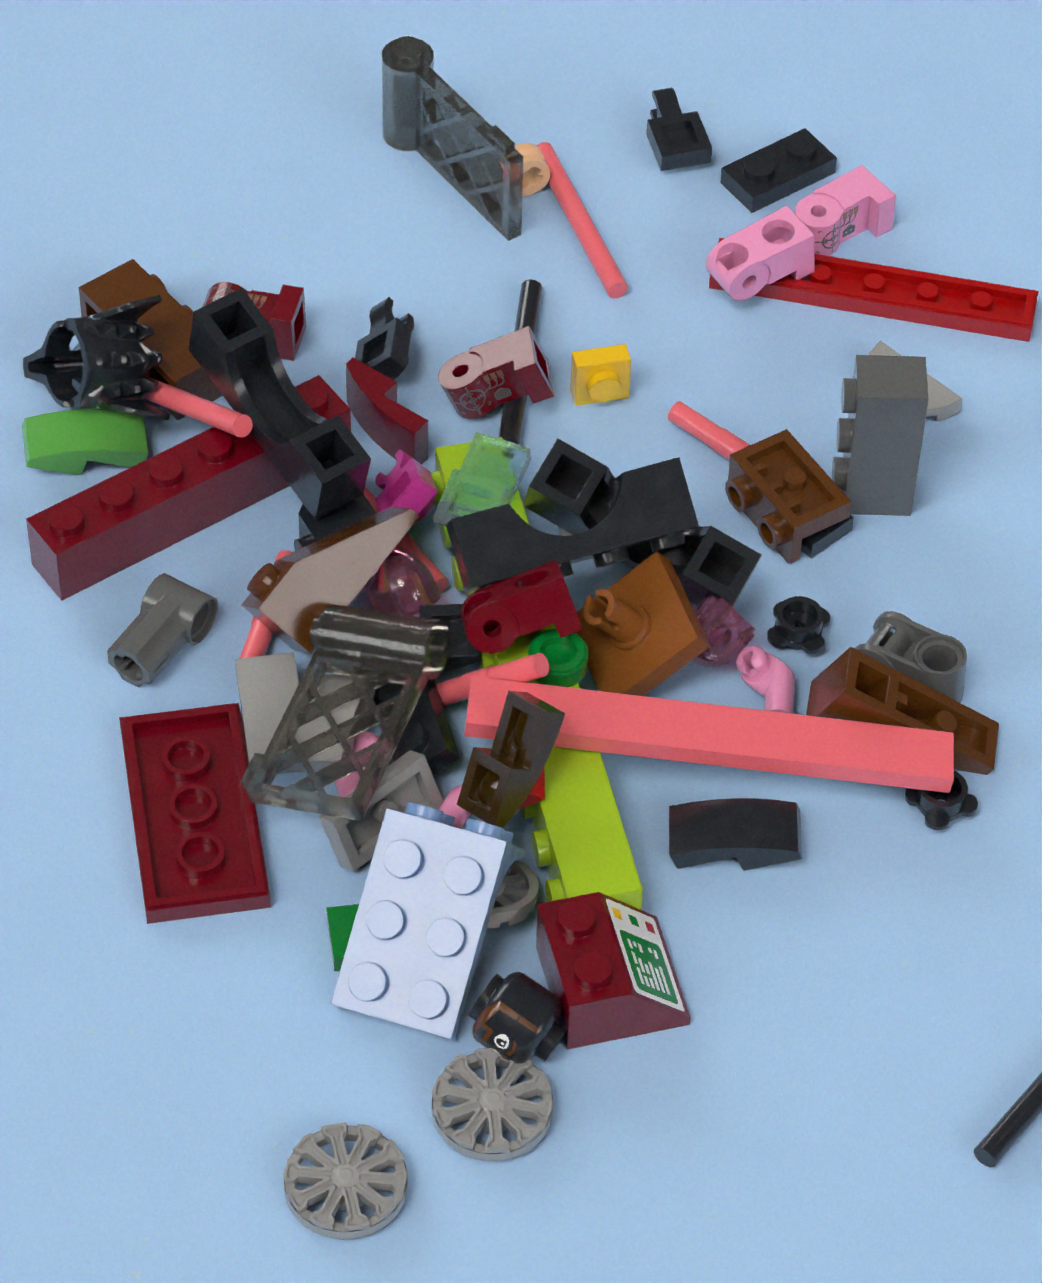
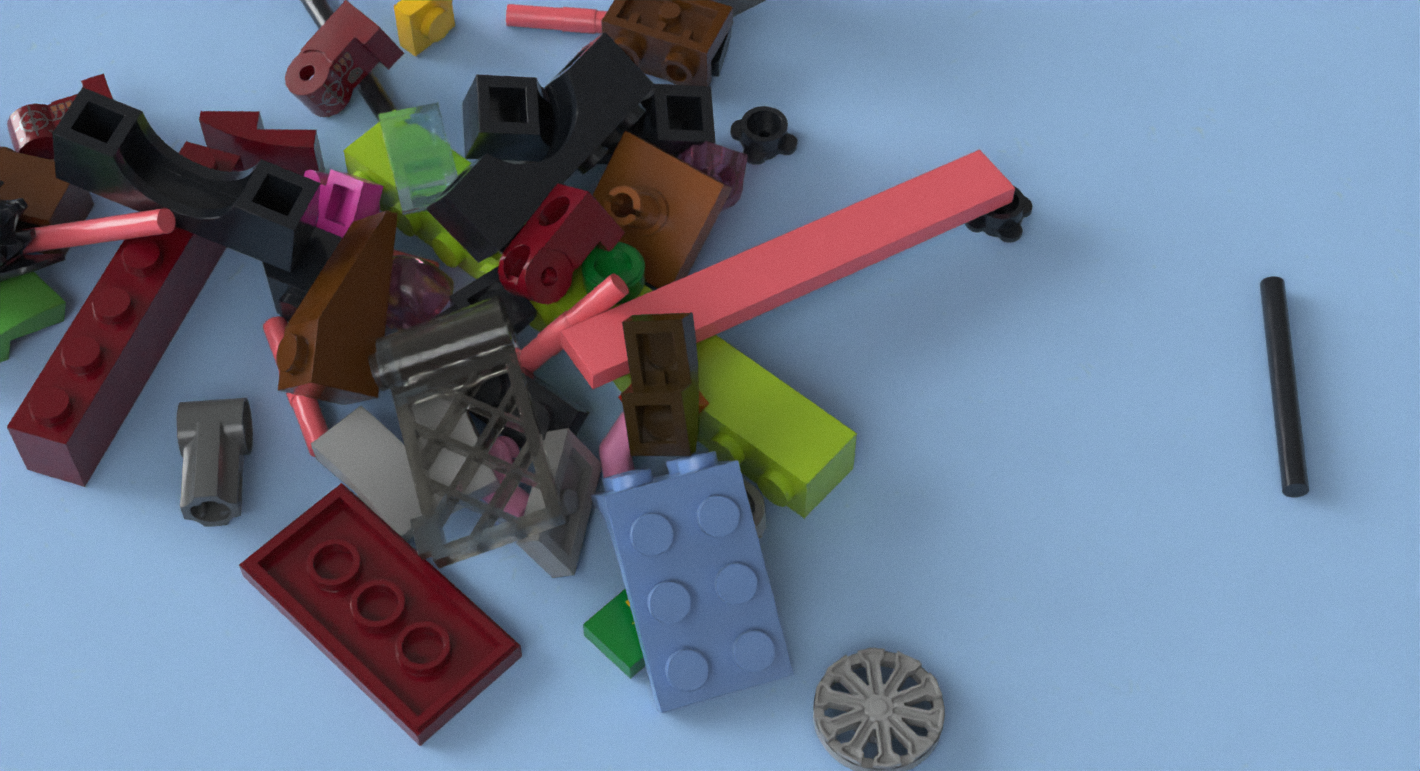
camera: 35 degrees left, 5 degrees up
black plate [355,297,414,380] -> none
black head [468,972,567,1064] -> none
dark red slope [536,892,691,1050] -> none
black slope [669,798,802,871] -> none
bright pink arm [736,645,795,714] -> none
reddish brown slope [806,647,999,775] -> none
dark grey piece [855,611,967,703] -> none

